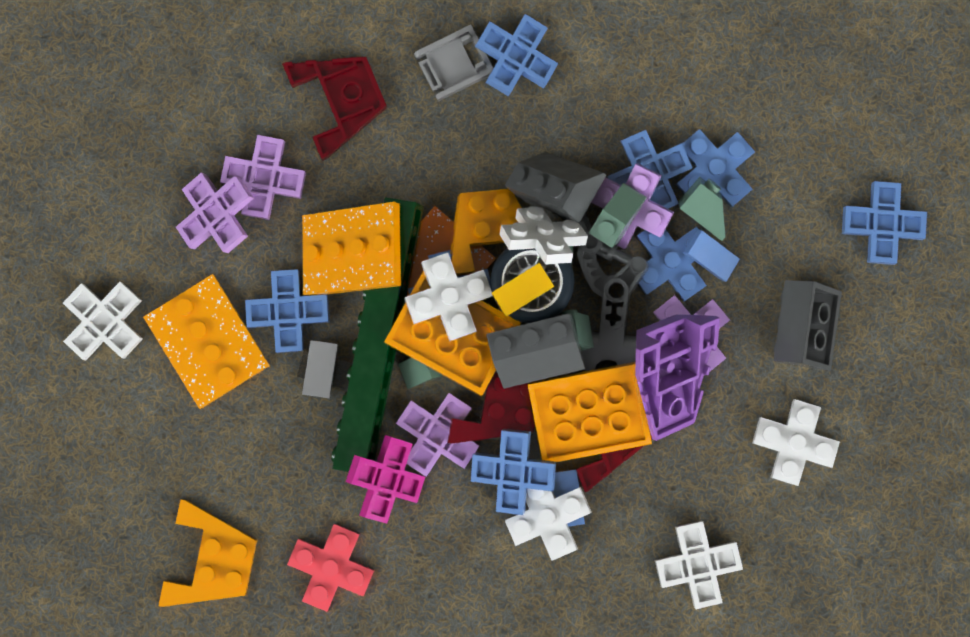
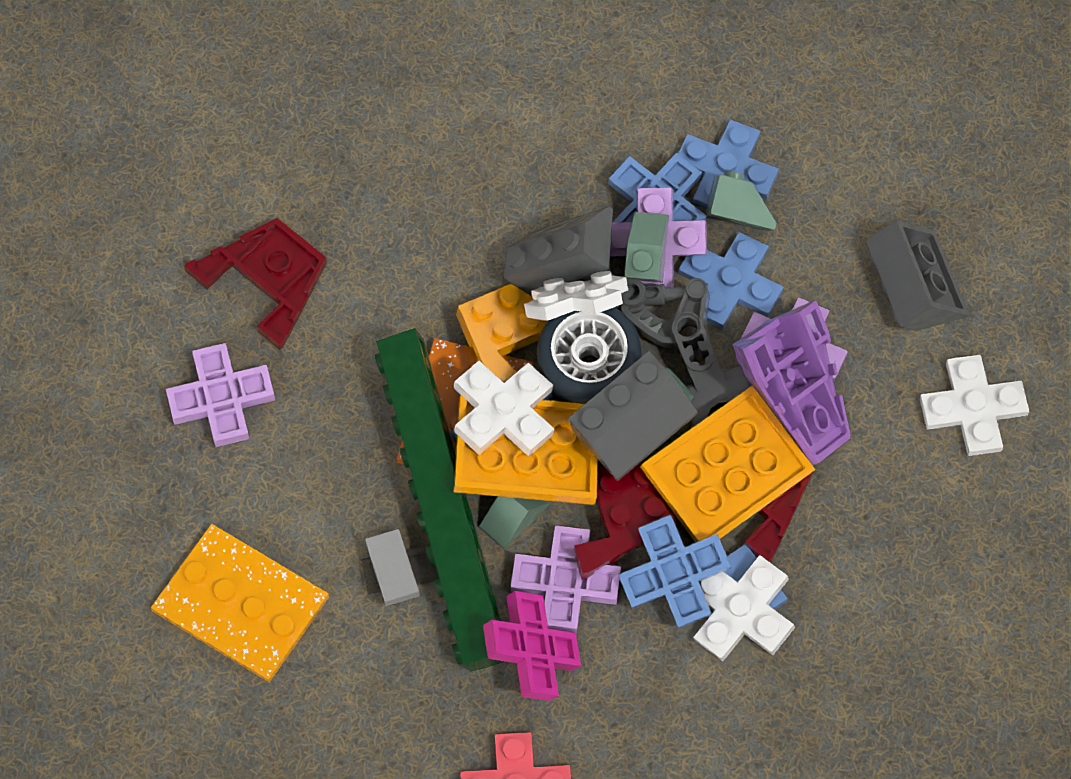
camera: 25 degrees left, 20 degrees down
white plate [63,282,143,360] -> none
lavender plate [176,173,254,253] -> none
medium blue plate [245,269,330,353] -> none
light orange plate [302,202,401,296] -> none
light grey container [414,24,493,102] -> none
medium blue plate [475,14,558,96] -> none
yellow tile [491,263,555,317] -> none
white plate [655,521,743,609] -> none
medium blue tile [683,230,740,282] -> none
medium blue plate [842,181,927,265] -> none

